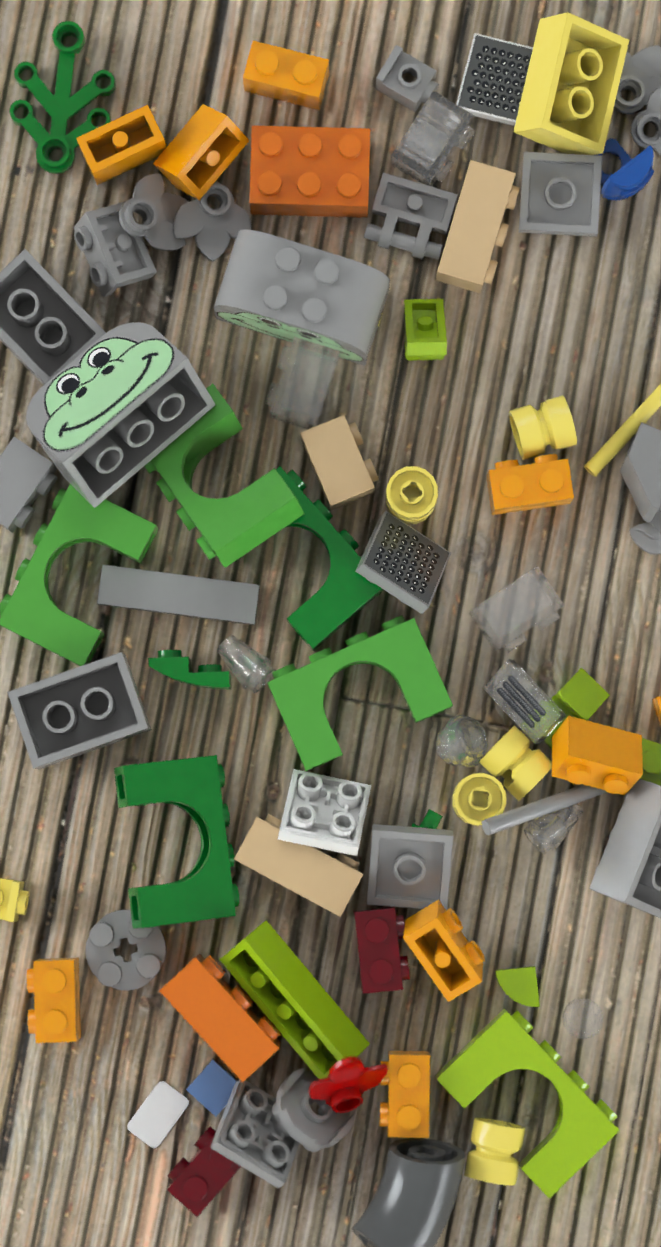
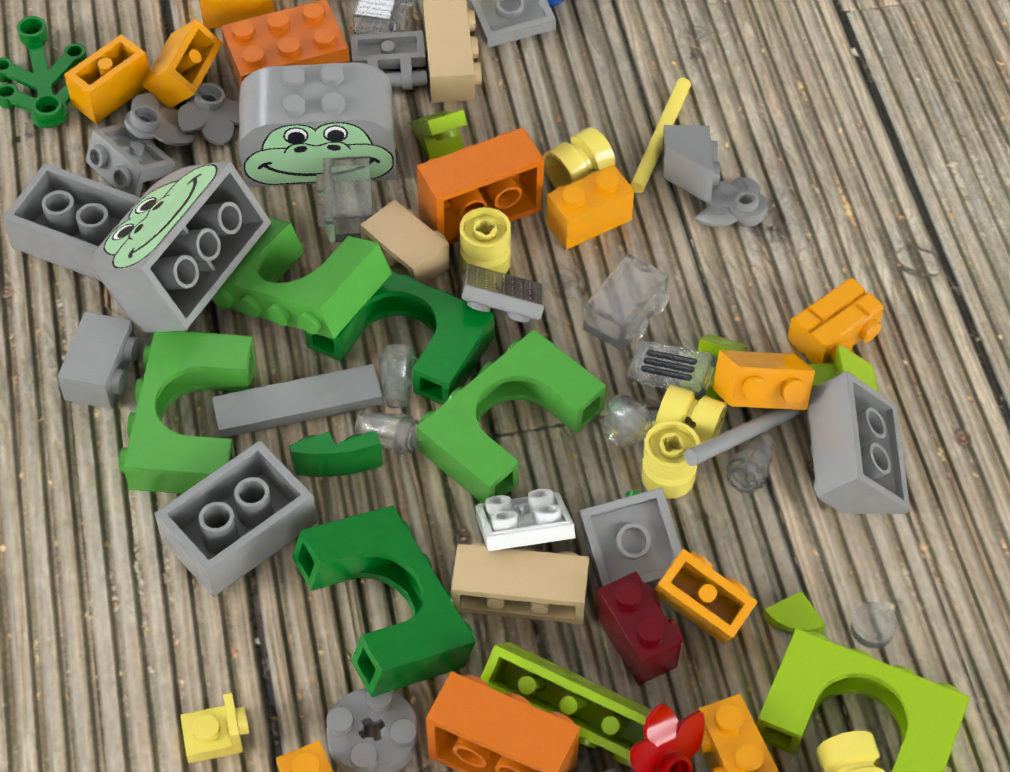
camera: 25 degrees left, 30 degrees down
none -> clear cone [378,344,418,408]
none -> orange brick [416,127,544,245]

